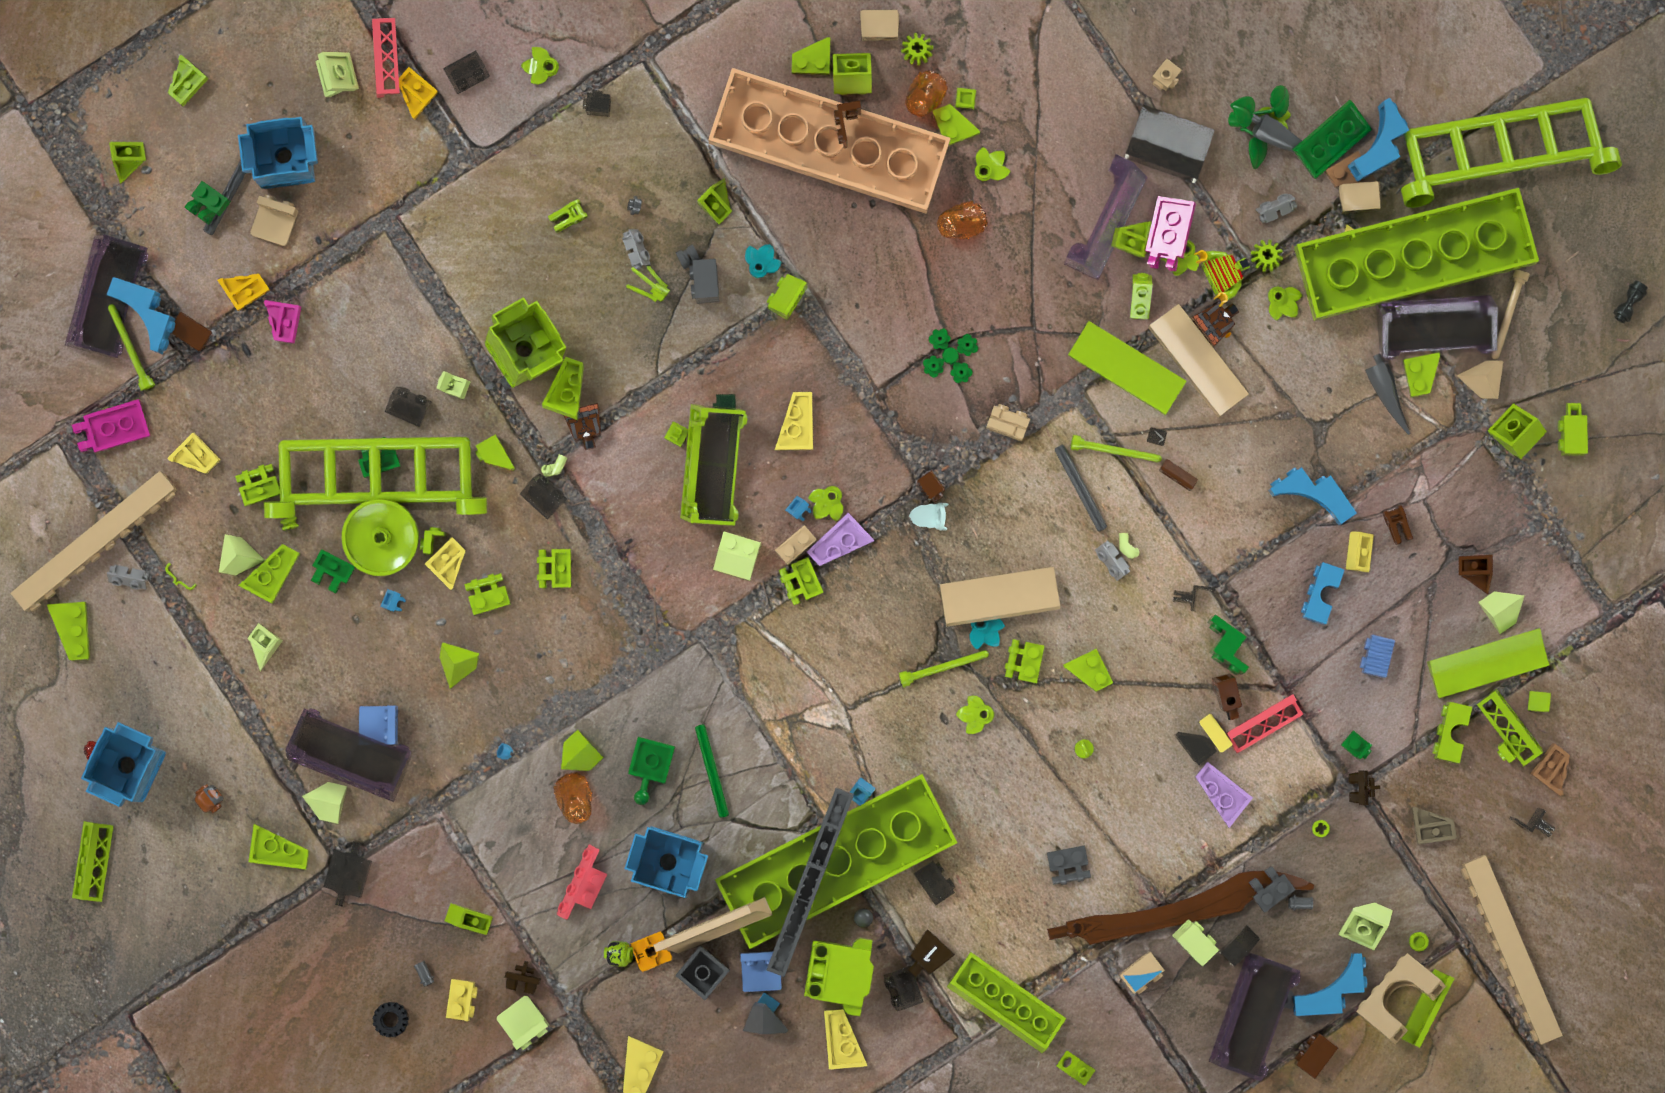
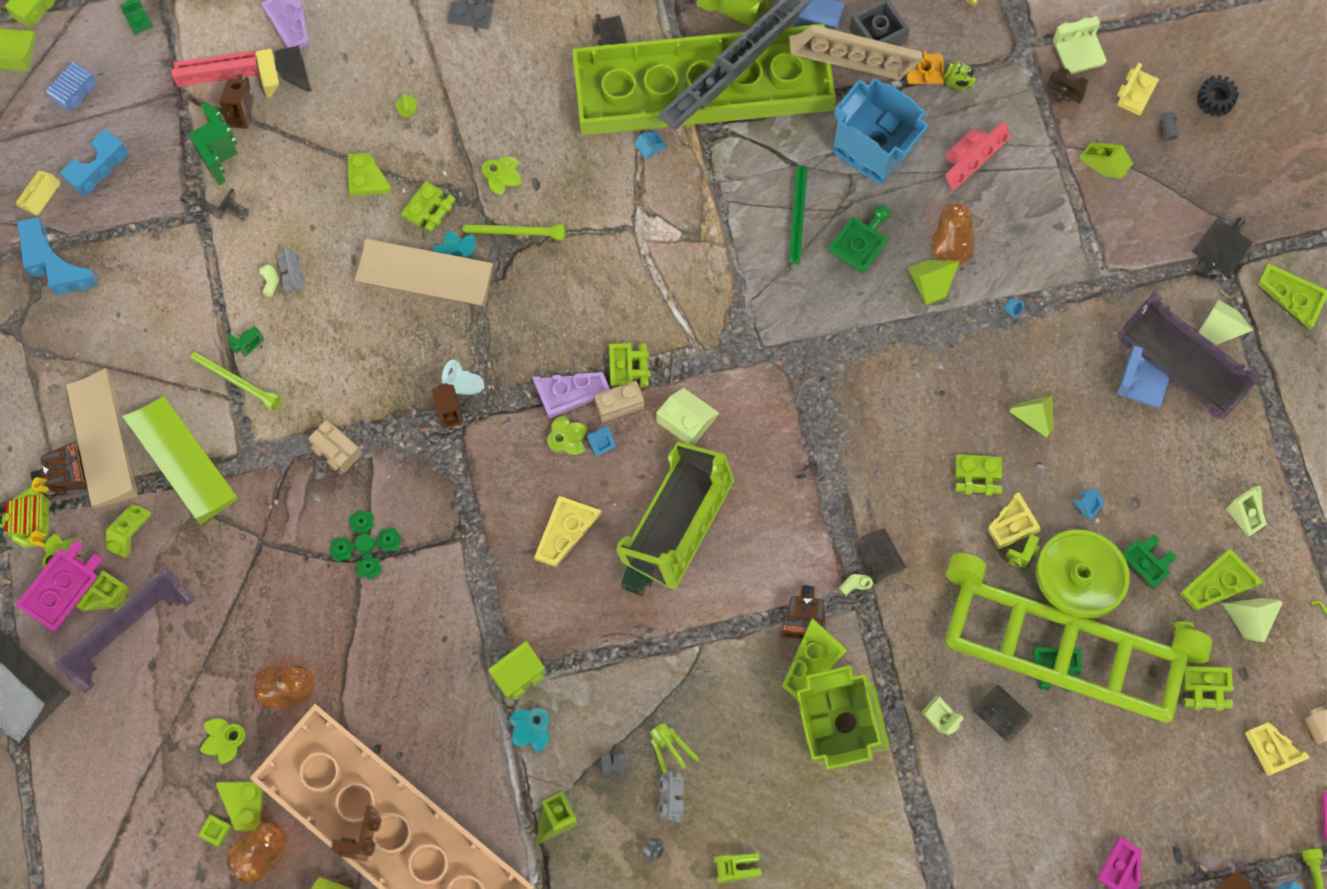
camera: 160 degrees left, 15 degrees down
lime slope [475,434,516,471] -> none
lime plate [537,549,571,588] -> none
lime tile [664,421,688,447] -> none
dark grey brick [689,259,720,304] -> none
dark grey piece [854,908,873,928] -> none
dark grey axle [1055,445,1107,532] -> none
clear smoke sticker [1147,427,1167,446] -> none
reddish brown slope [1159,459,1198,491] -> none
none -> green bracket [226,326,265,357]

